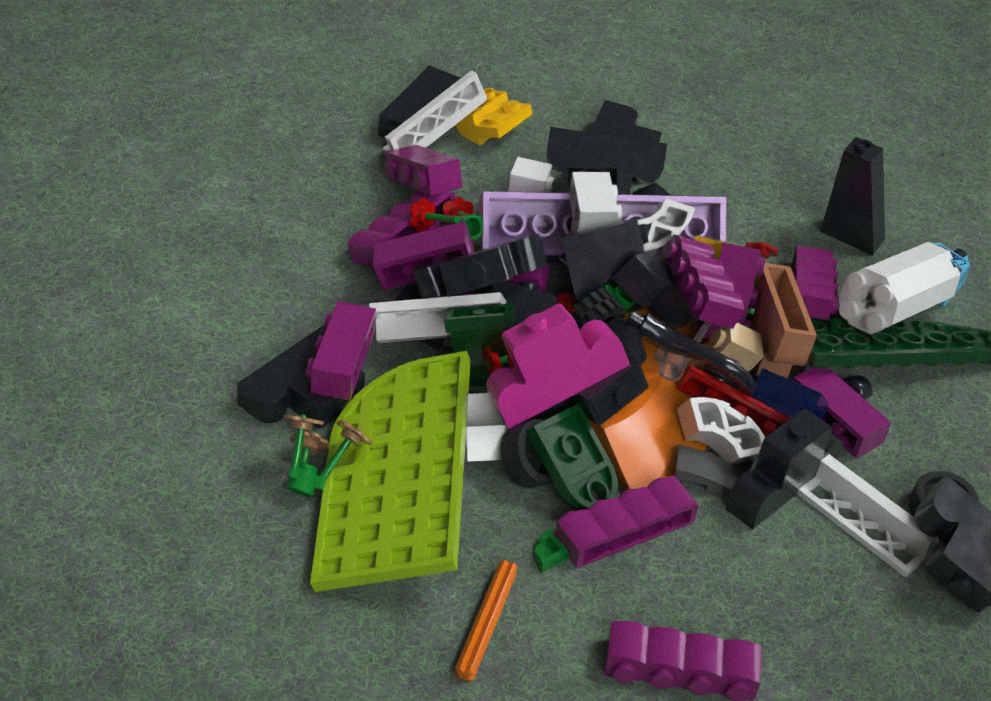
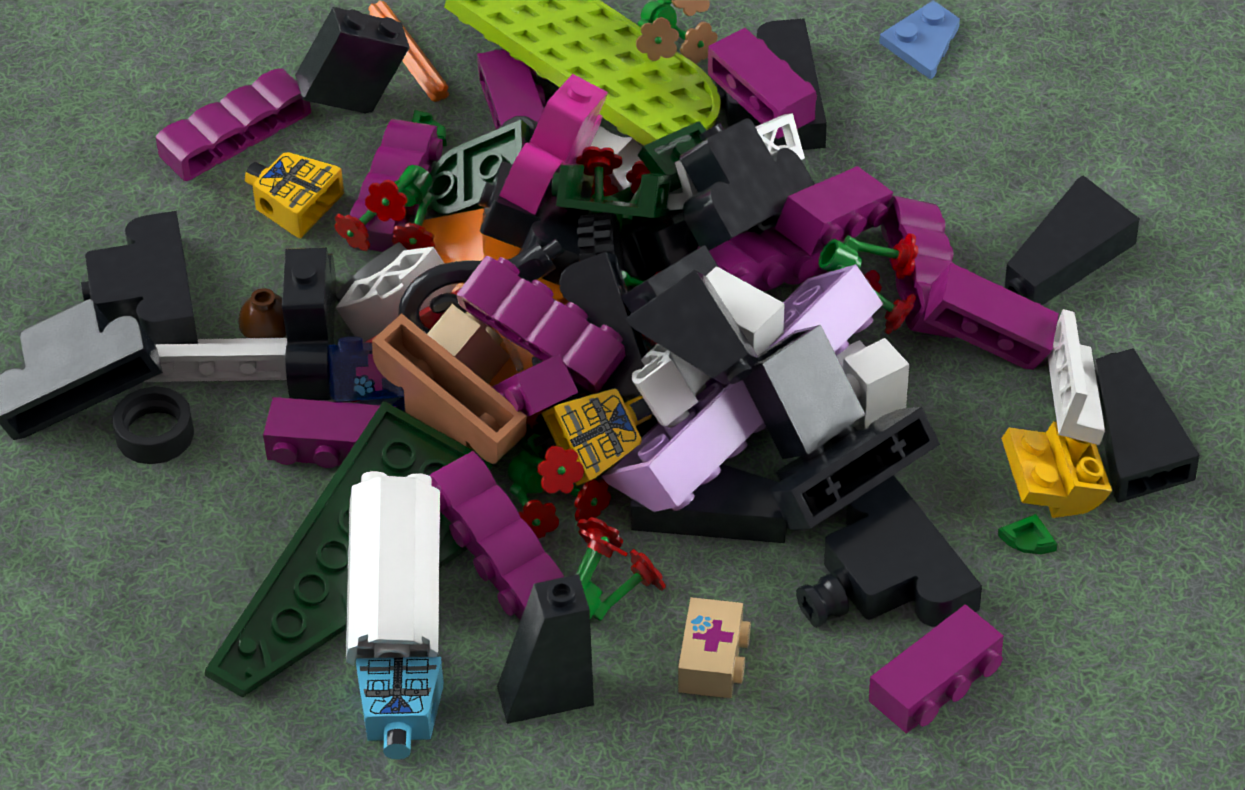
camera: 140 degrees right, 5 degrees up
none -> black brick [81,211,198,344]
none -> reddish brown brick [238,288,286,338]
none -> yellow torso [245,152,344,239]
none -> black brick [295,7,410,114]
none -> red plant [334,165,435,251]
none -> magenta brick [477,49,546,130]
none -> dark green panel [552,164,672,218]
none -> plant [575,517,666,621]
none -> black slope [625,270,760,385]
none -> tan brick [678,597,751,698]
none -> black wheel [796,574,849,628]
none -> magenta brick [869,604,1004,734]
none -> medium blue wing [879,0,960,79]
none -> green tile [998,514,1058,554]
none -> black slope [1004,175,1140,305]

